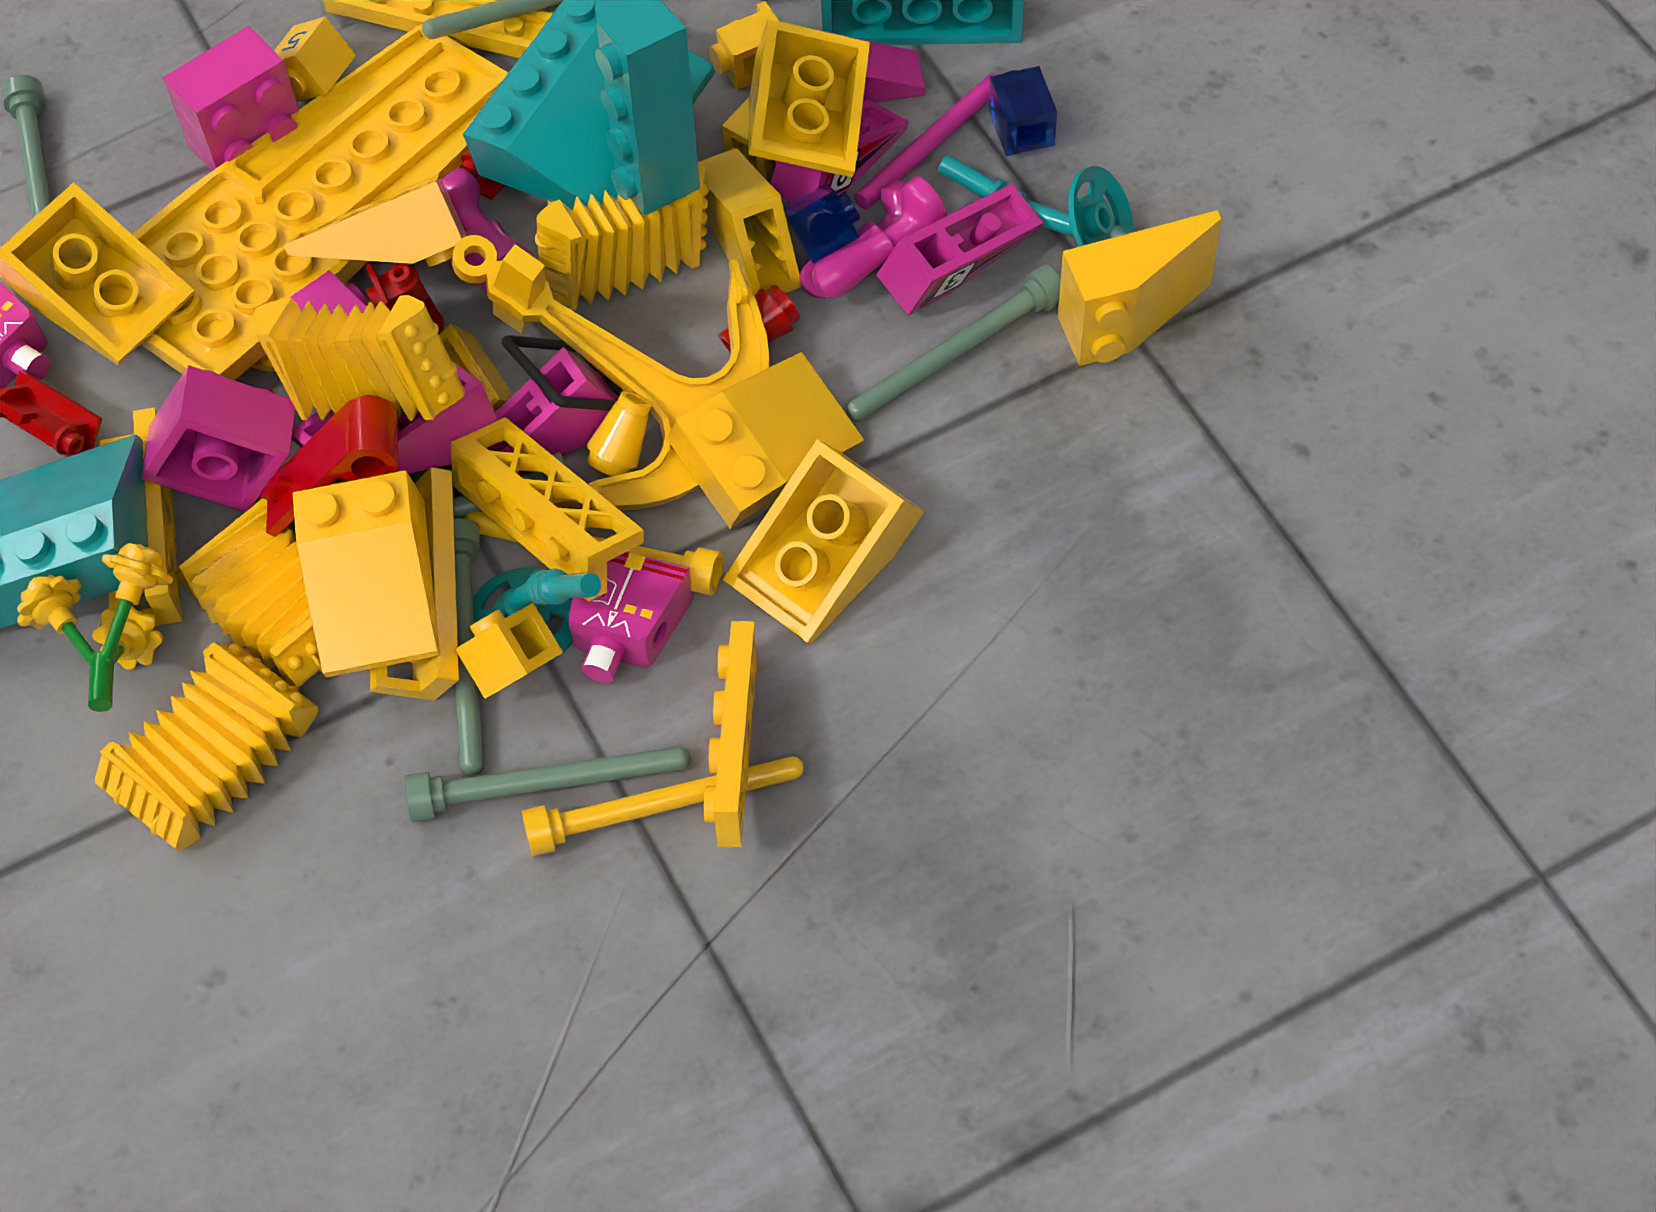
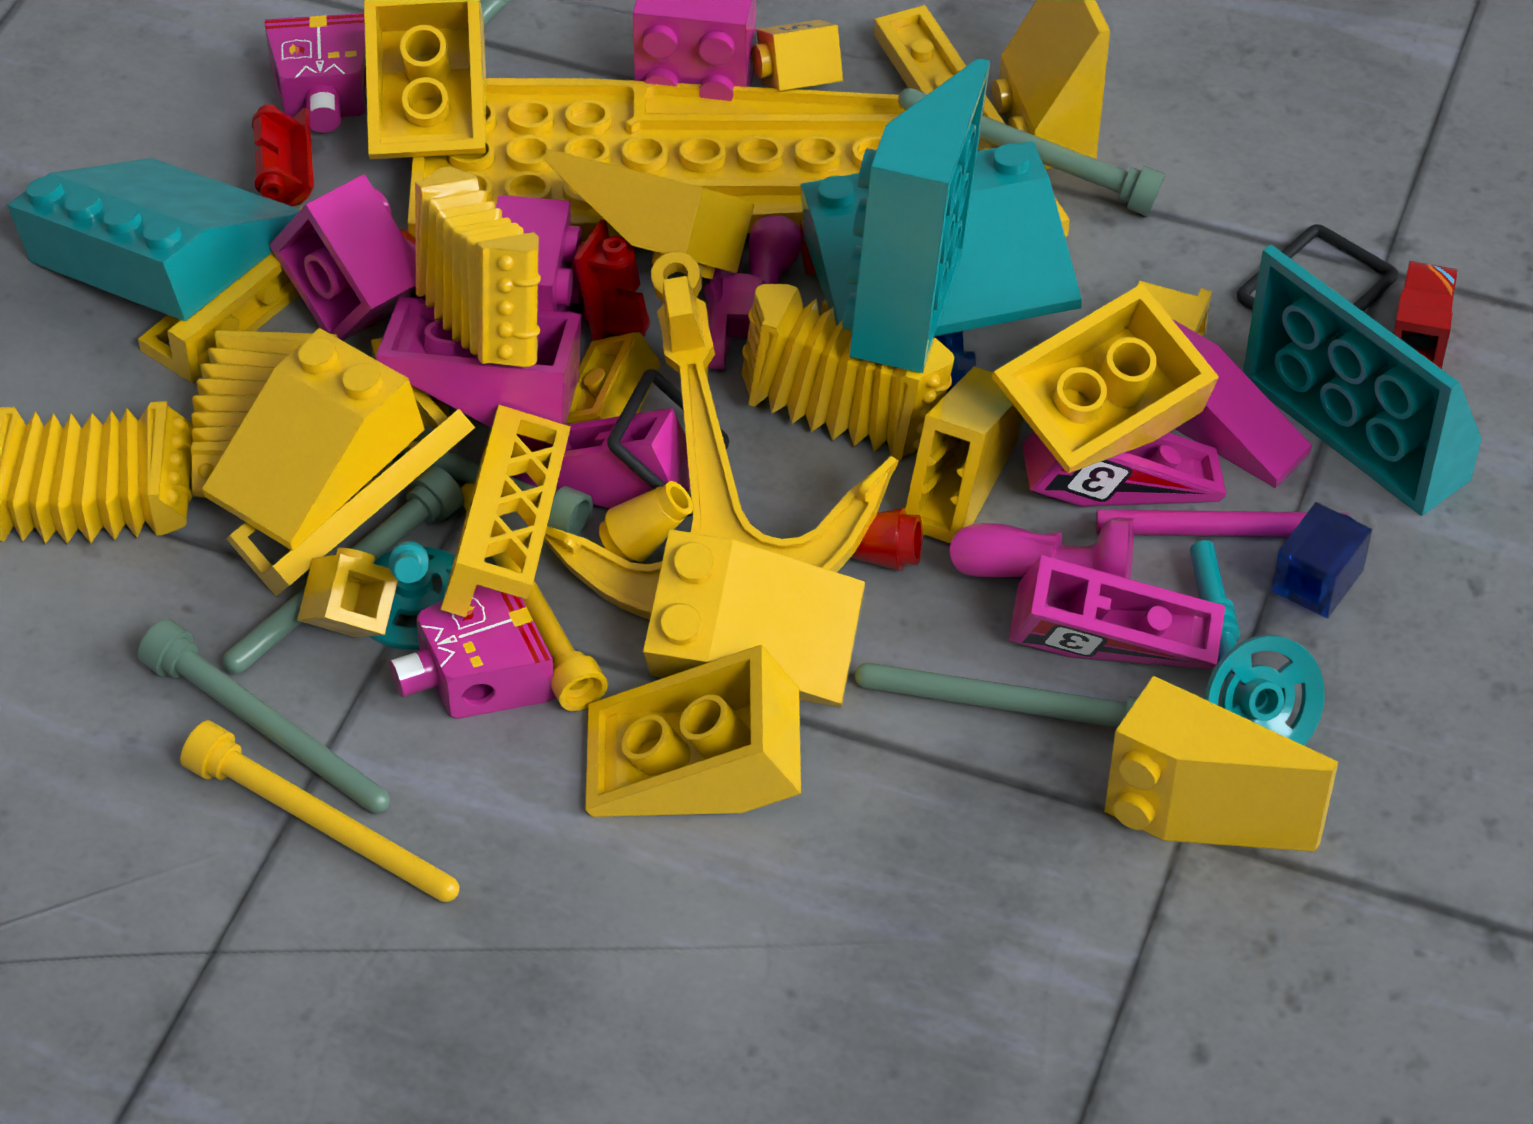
camera: 45 degrees right, 10 degrees down
yellow plant [17,543,173,712] -> none
red door [261,395,398,537] -> none
yellow plate [704,621,758,847] -> none
clear blue brick [783,183,861,264] -> none

